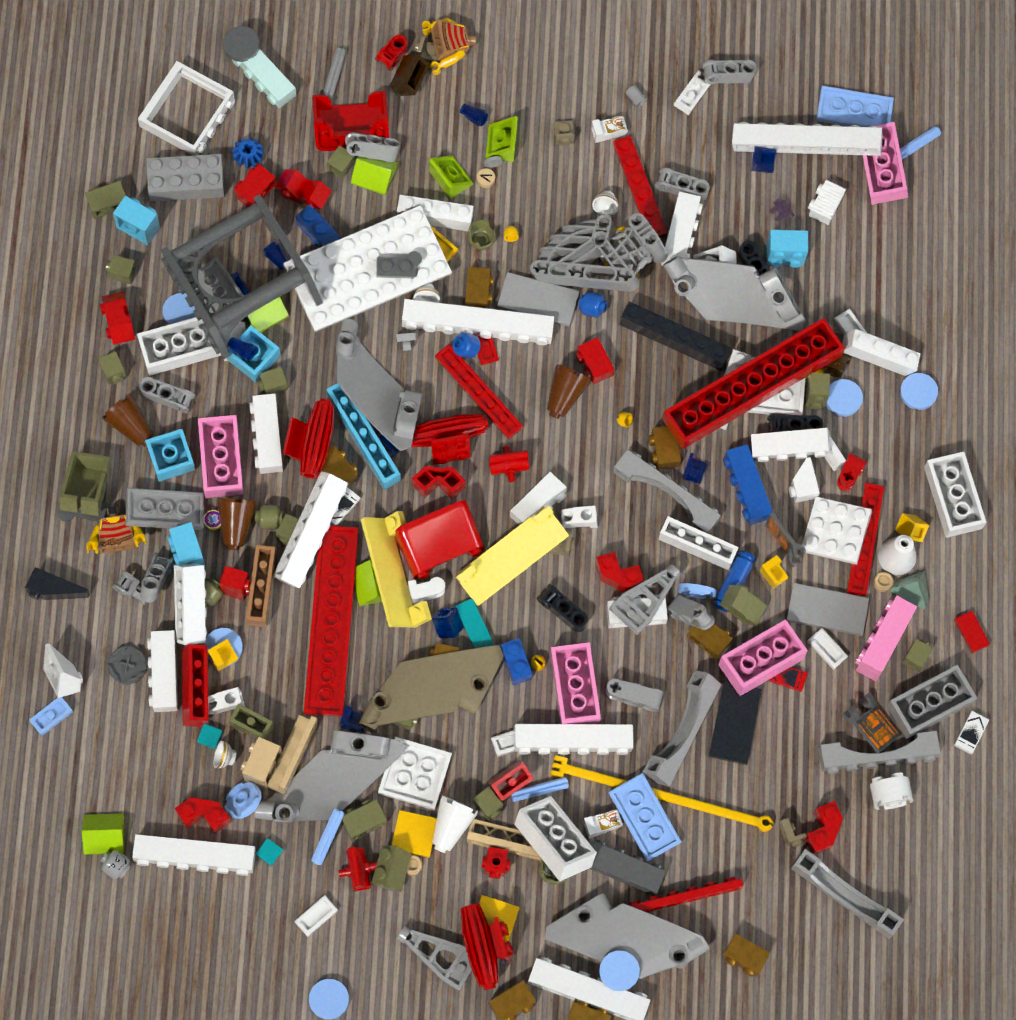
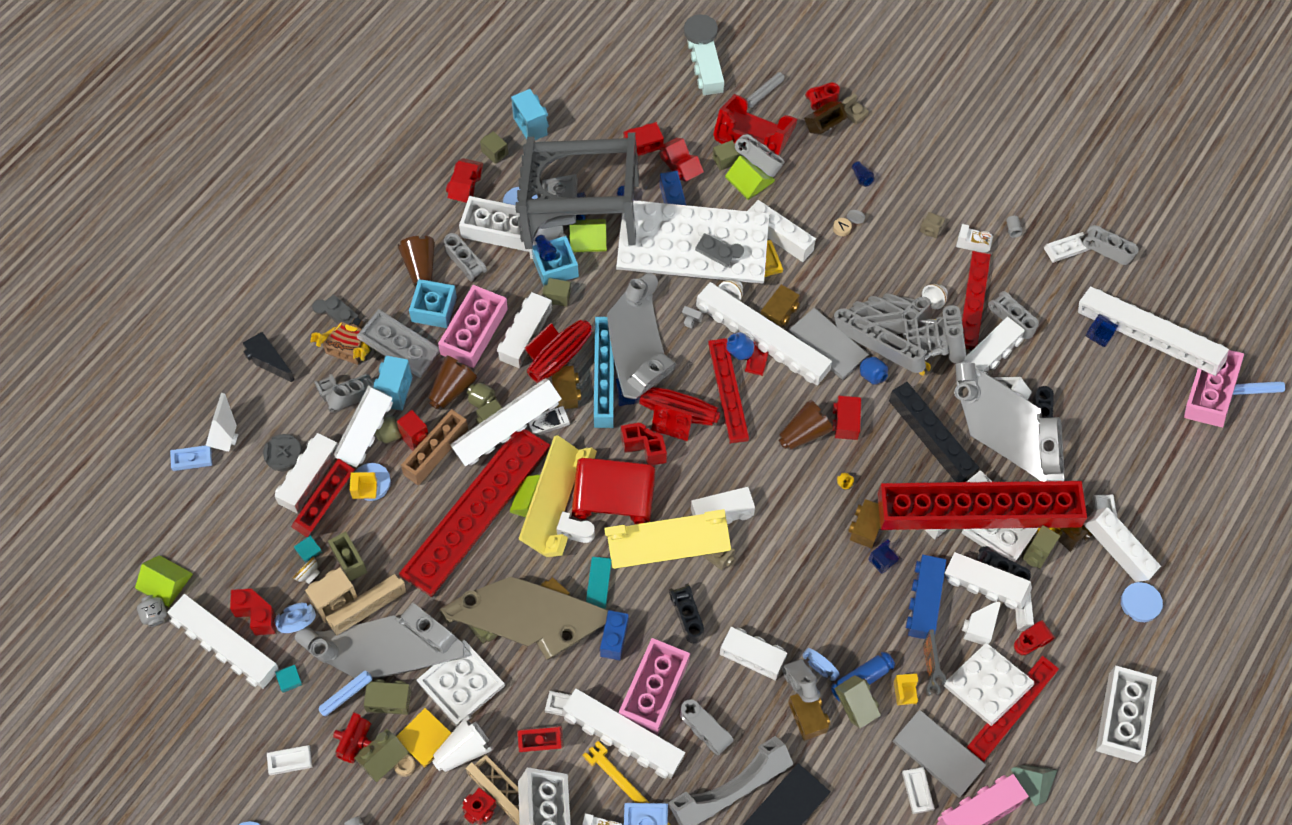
camera: 35 degrees right, 10 degrees down
olive piece [59,451,110,516] -> none
olive brick [85,181,126,219] -> none
olive brick [98,351,126,384] -> none
white window [138,61,235,156] -> none
light grey brick [147,154,224,202] -> none
tile [204,510,221,530] -> none
white leg [208,687,245,715] -> none
blue gear [232,136,264,169] -> none
clear blue panel [339,705,364,734] -> none
torso [422,18,476,75] -> none
lime slope [429,155,474,199] -> none
clear blue panel [432,608,464,638] -> none
olive hair [467,219,495,250] -> none
olive brick [473,786,503,821] -> none
lime slope [485,116,518,162] -> none
red pin [489,446,529,482] -> none
yellow hinge [504,226,519,242] -> none
light blue axle [511,777,569,802] -> none
yellow hinge [530,655,546,671] -> none
white leg [561,506,598,528] -> none
red brick [595,552,644,593] -> none
light grey plate [609,565,681,635] -> none
light grey arch [613,449,721,534] -> none
white brick [658,516,738,570] -> none
bright pink brick [719,619,808,696] -> none
medium azure brick [766,230,808,268] -> none
tile [767,667,808,692] -> none
clear purple tile [769,198,794,222] -> none
white brick [808,179,846,225] -> none
light blue tile [816,86,894,127] -> none
light blue tile [826,379,863,417] -> none
tan tile [873,572,894,592] -> none
white cone [878,535,917,575] -> none
yellow panel [895,513,929,542] -> none

